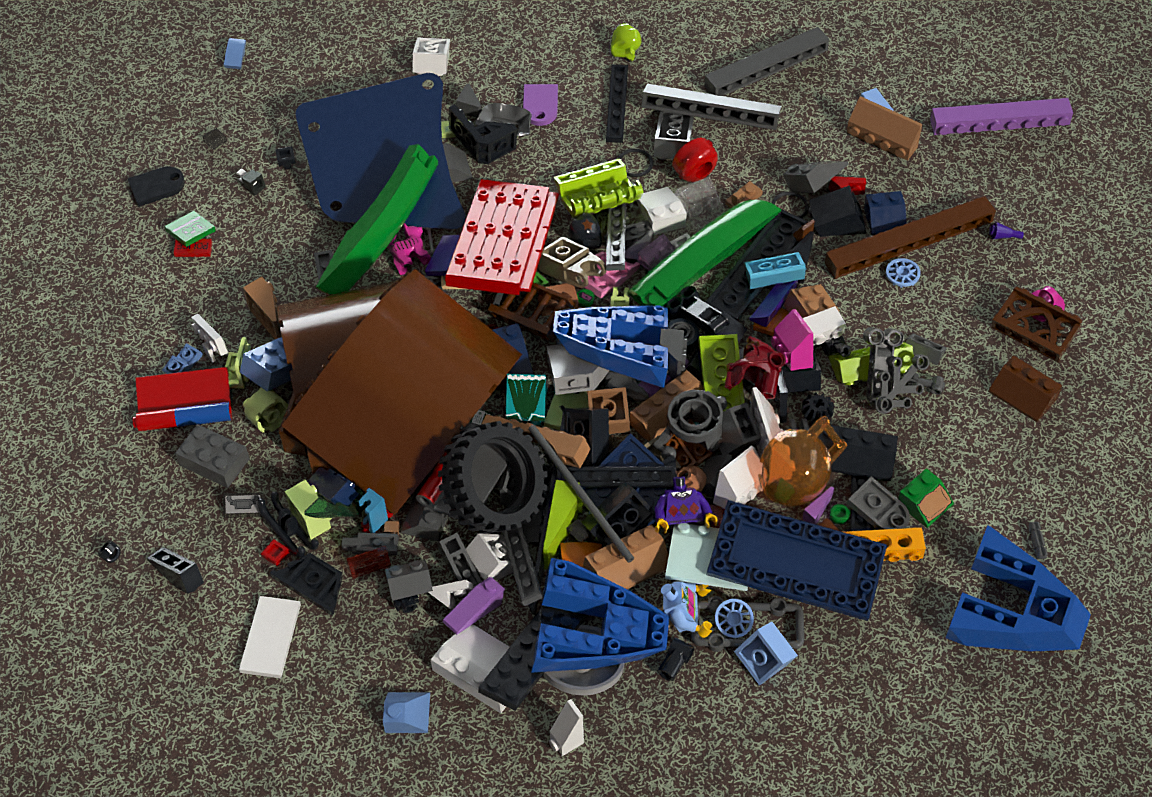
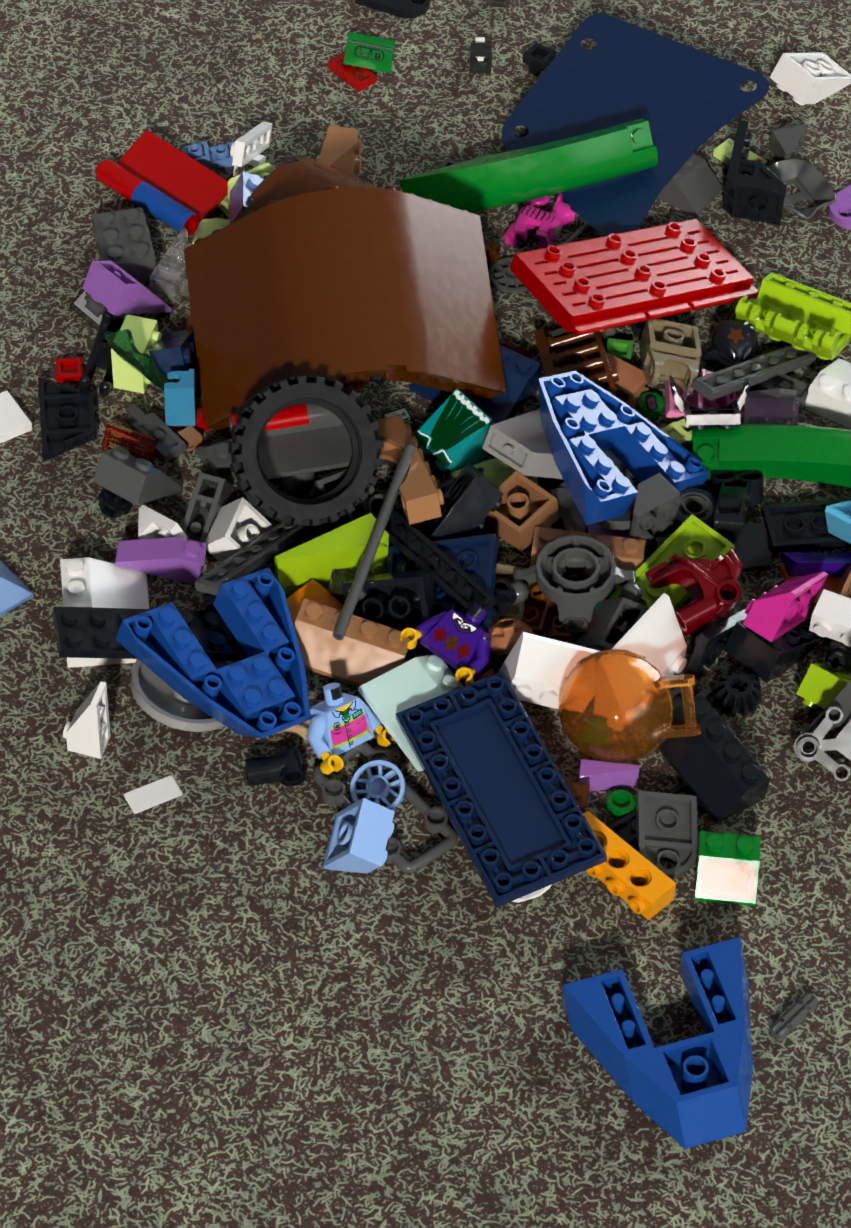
camera: 45 degrees right, 5 degrees down
none -> medium lavender slope [82,260,172,316]
none -> white sticker [124,775,182,814]
none -> clear slope [150,228,189,303]
none -> piece [670,381,750,430]

